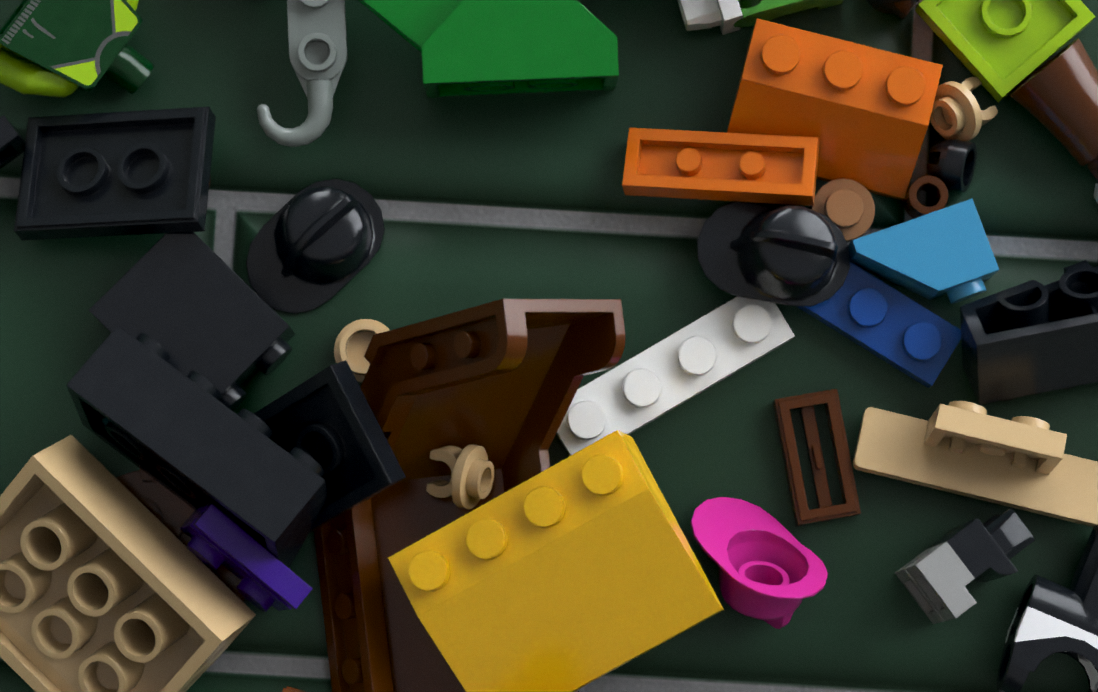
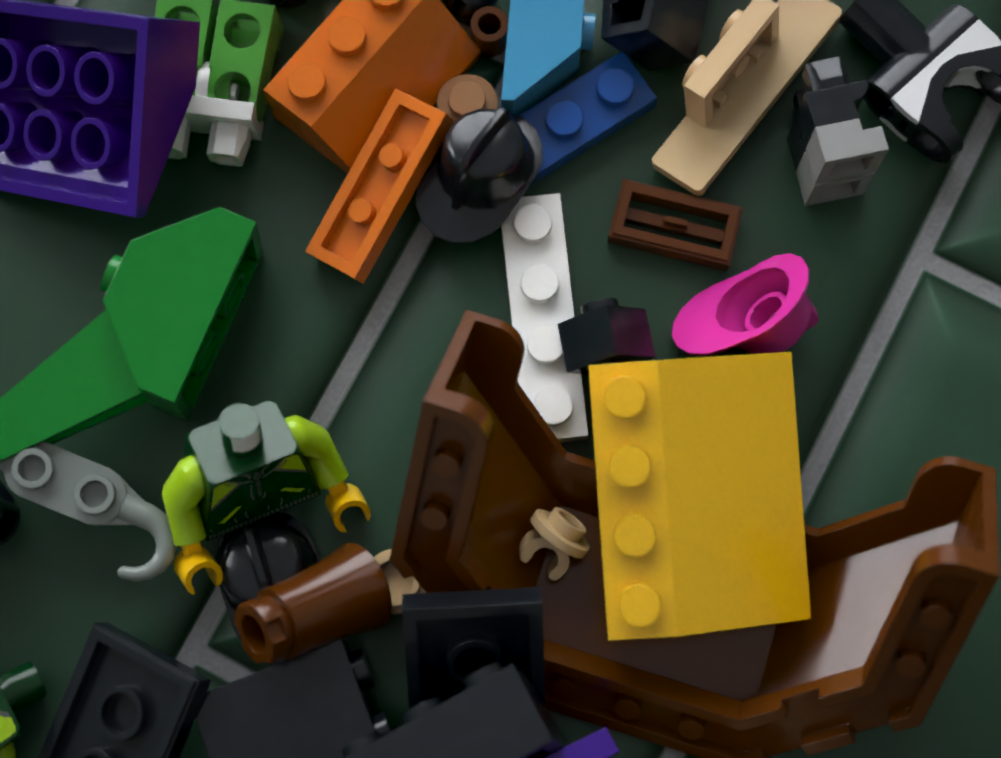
camera: 60 degrees left, 5 degrees down
none -> torso [162,400,371,595]
none -> reddish brown plant [235,543,392,664]
none -> black plate [557,298,656,374]

